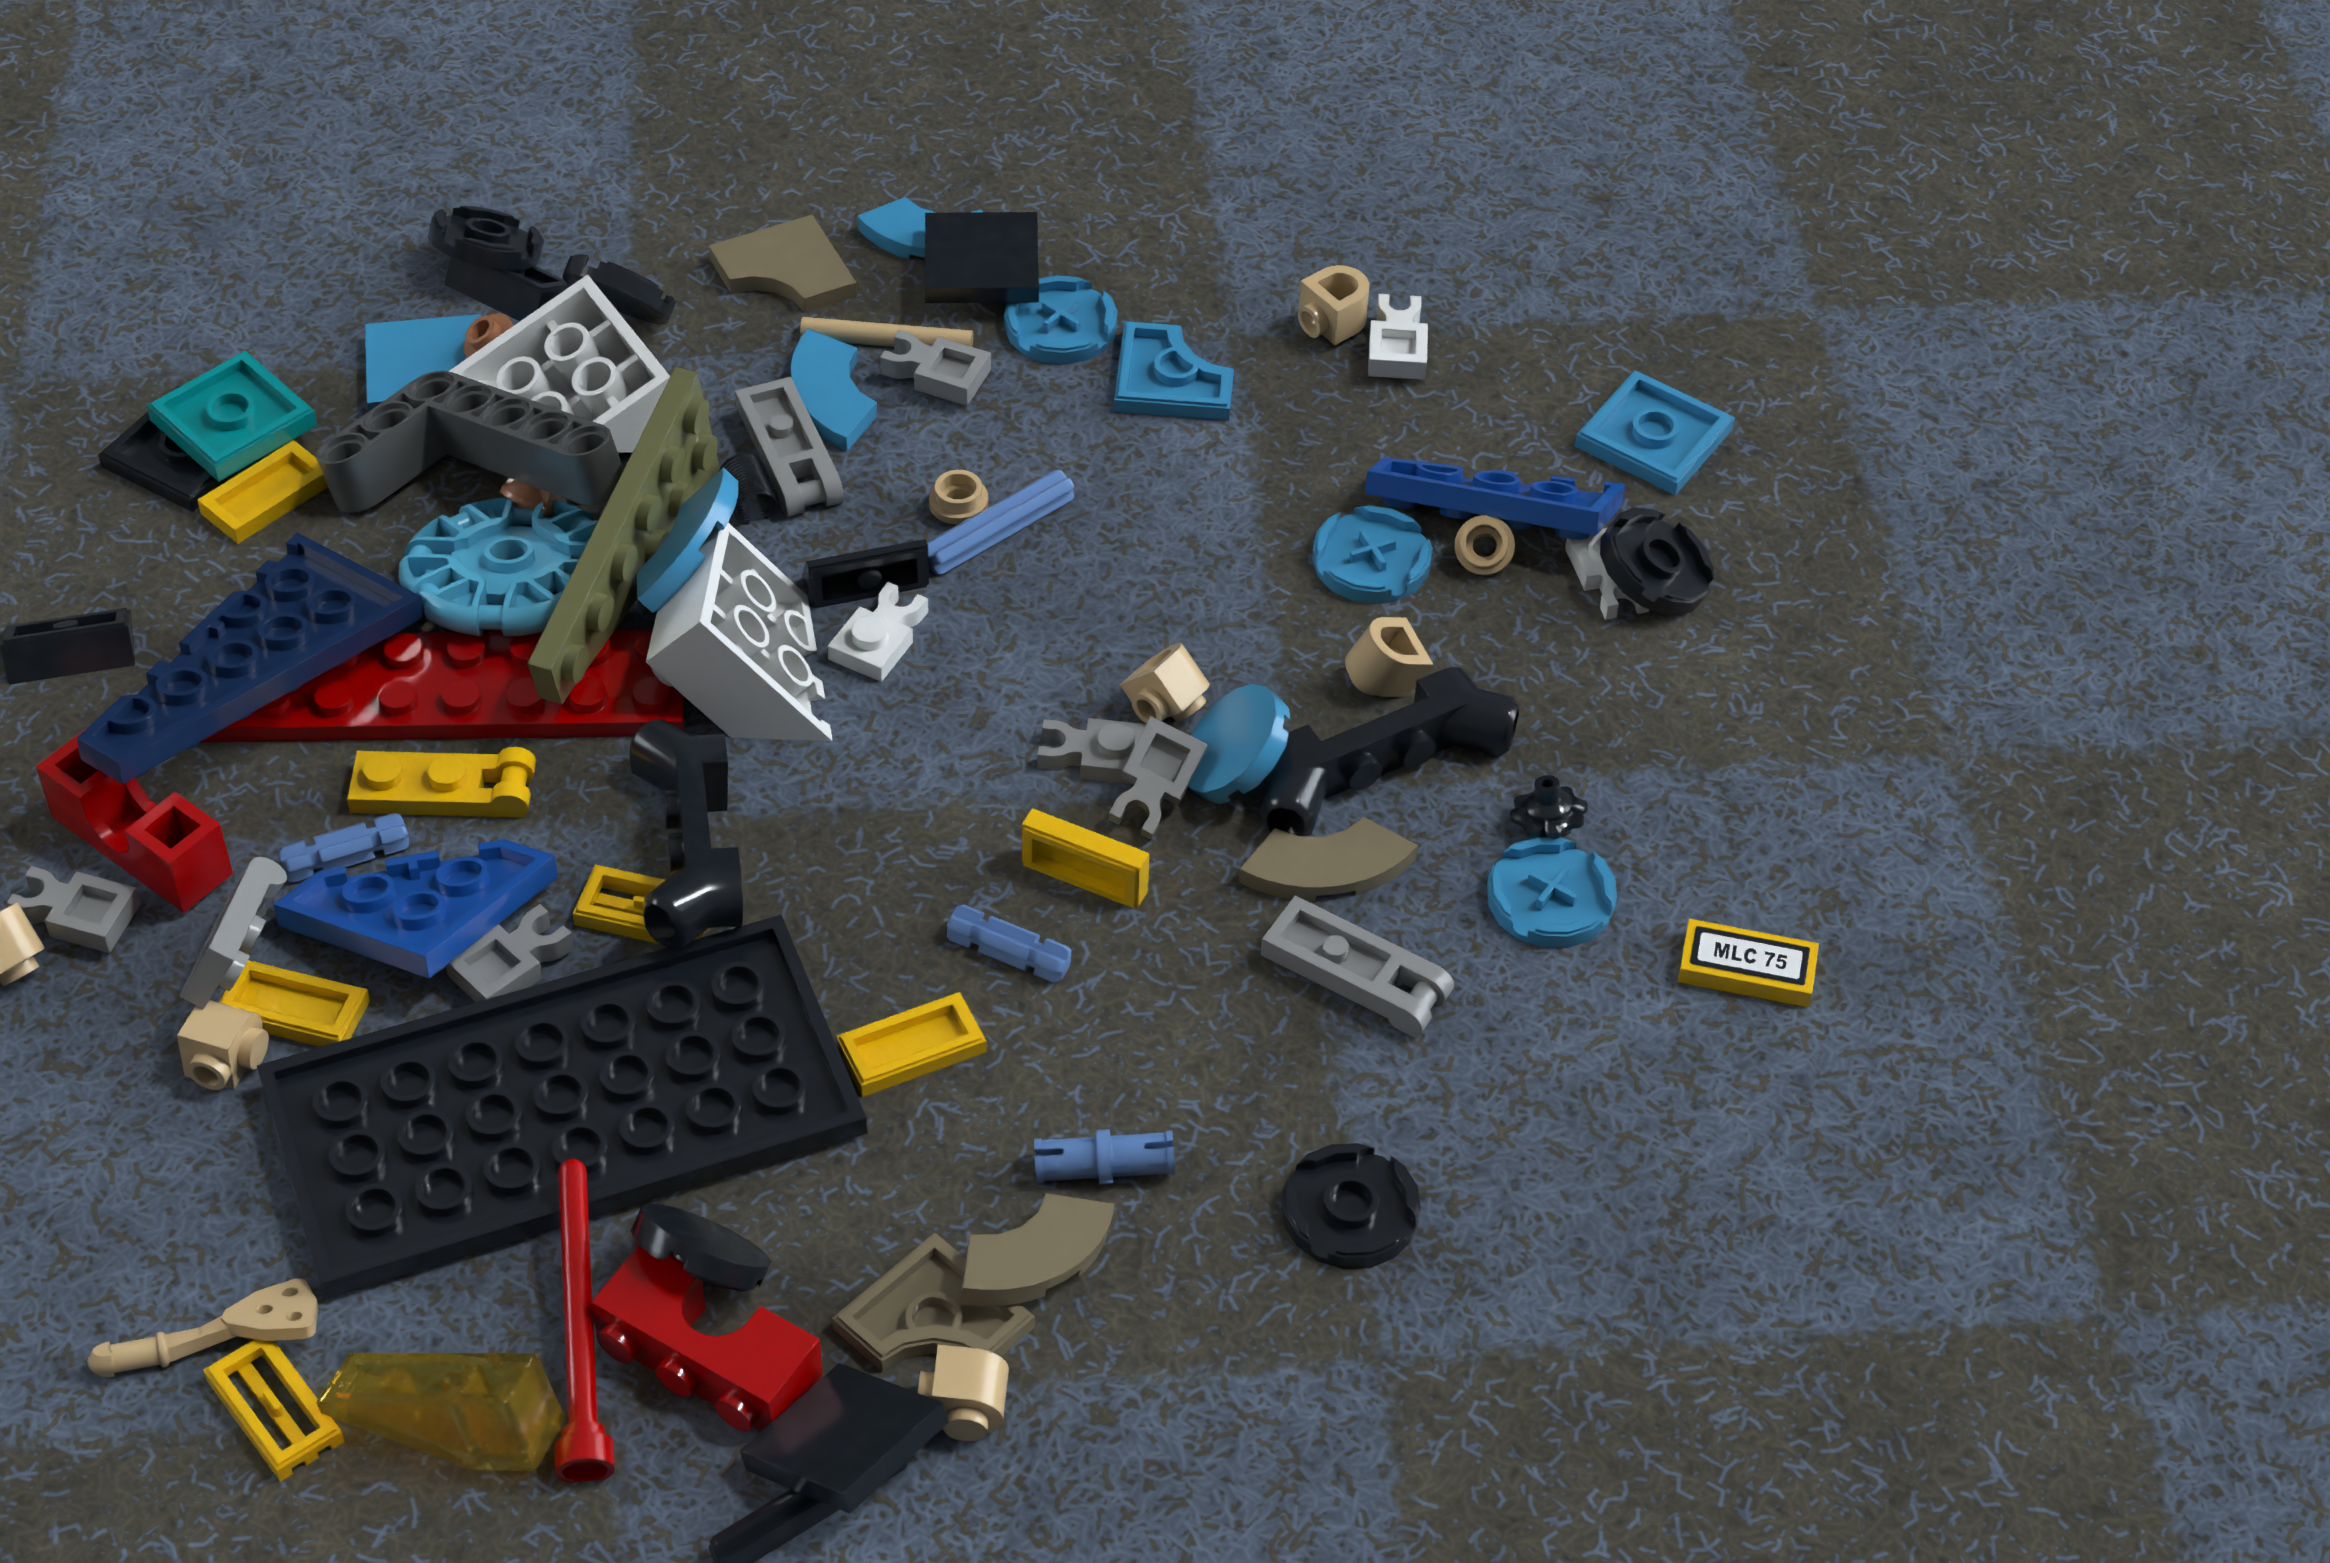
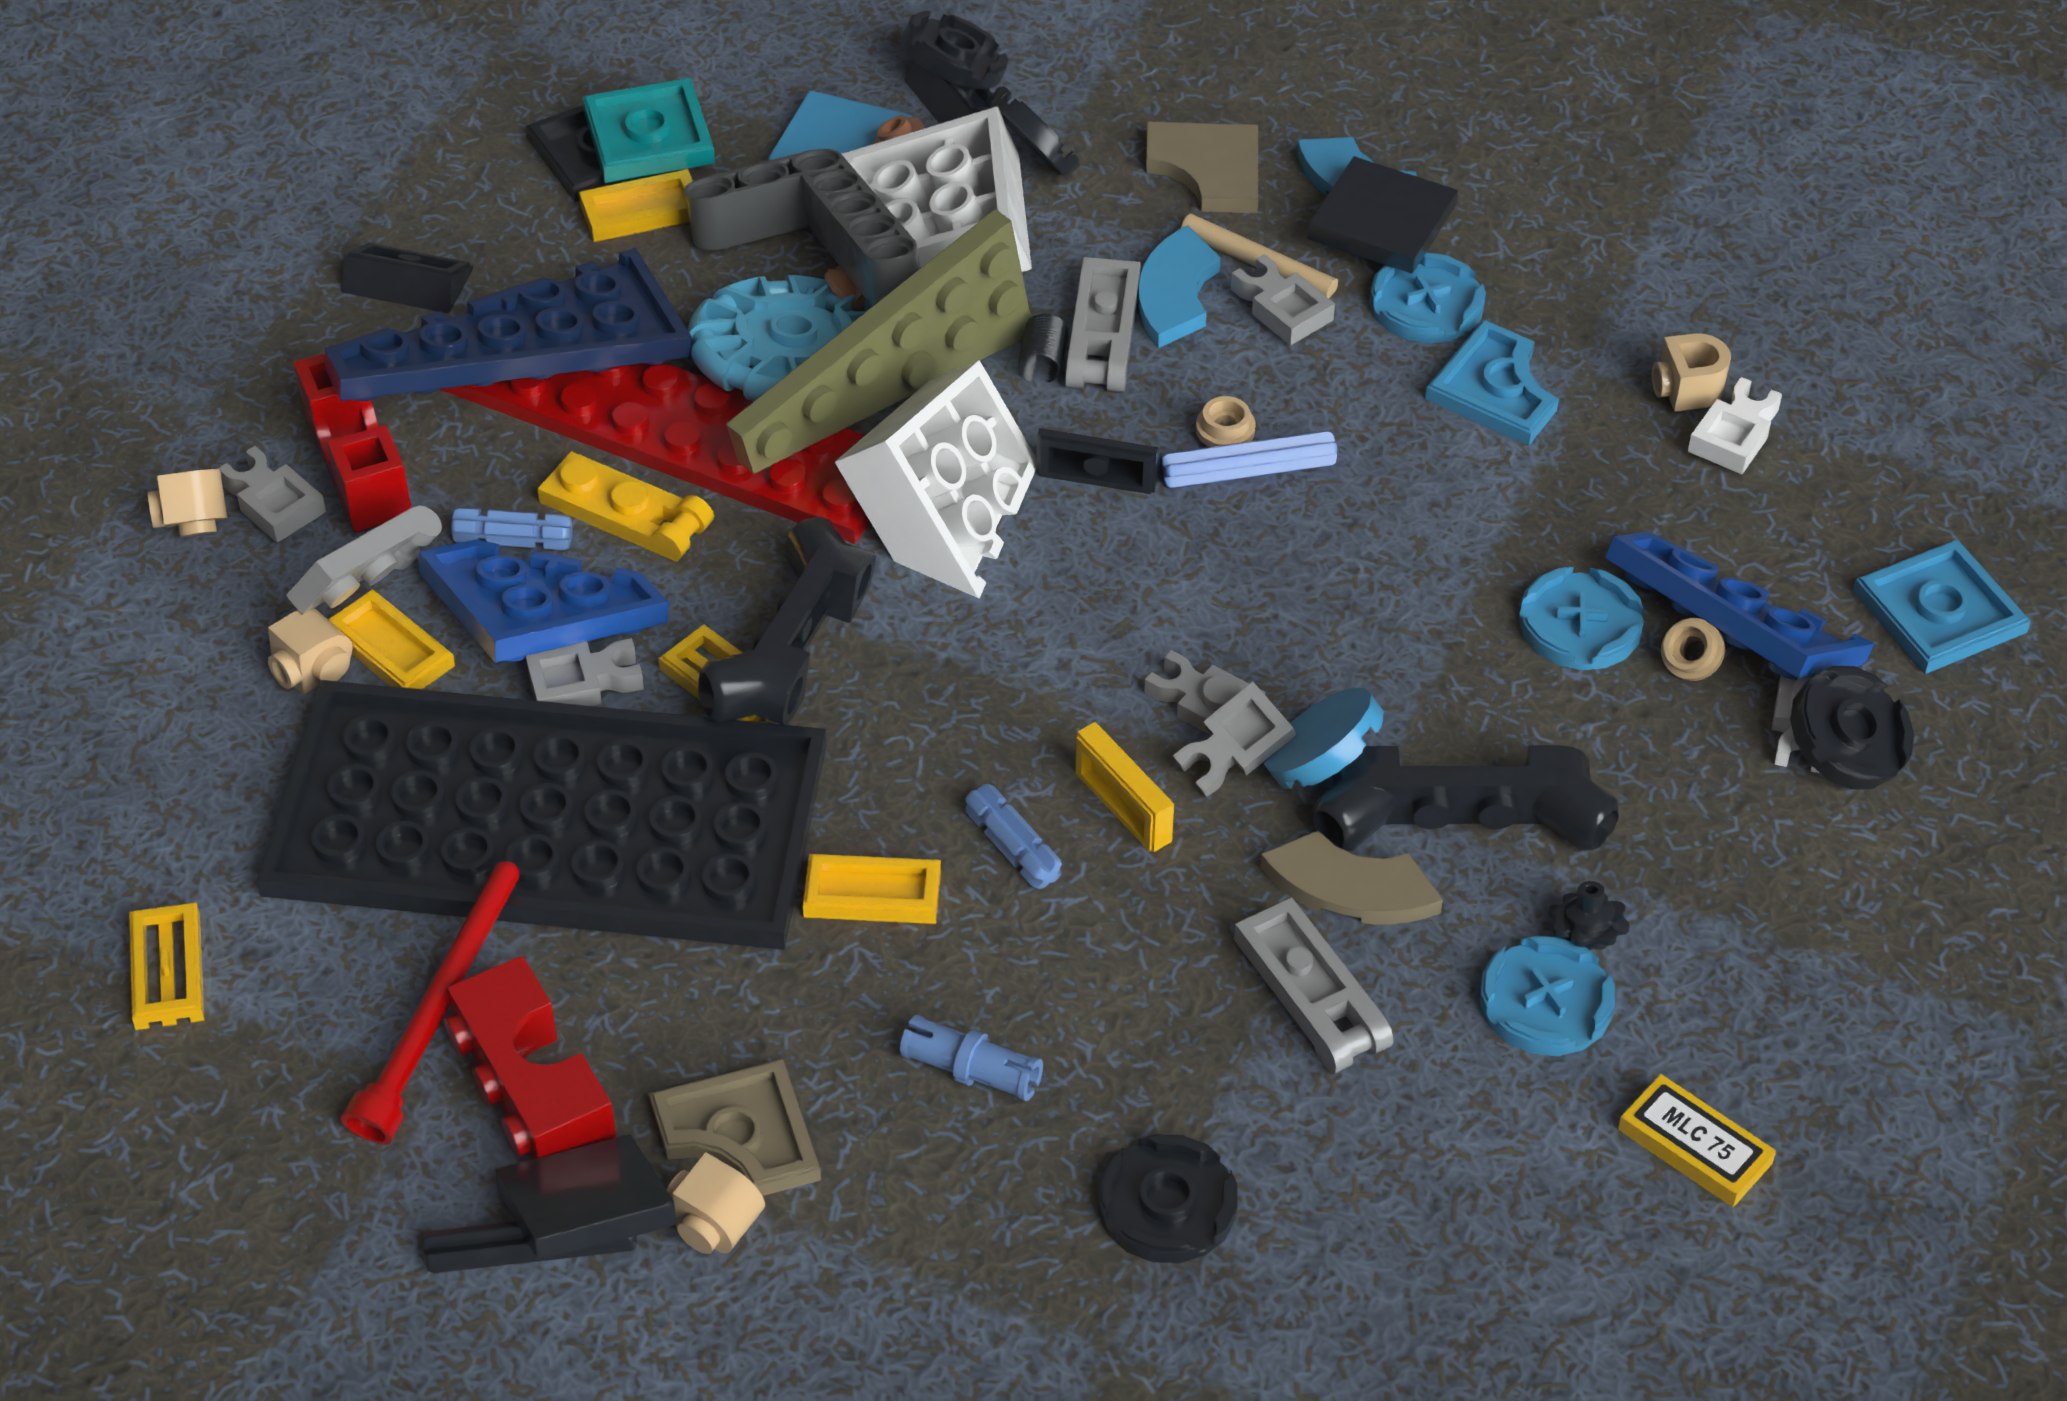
camera: 30 degrees right, 0 degrees up
tan piece [87,1279,319,1377] -> none
clear yellow slope [316,1353,566,1471] -> none
black tile [630,1204,772,1292] -> none
dark azure tile [636,467,739,613] -> none
white plate [828,582,928,682] -> none
dark tan tile [960,1193,1115,1306] -> none
tan plate [1120,642,1210,724] -> none
tan plate [1345,617,1433,697] -> none

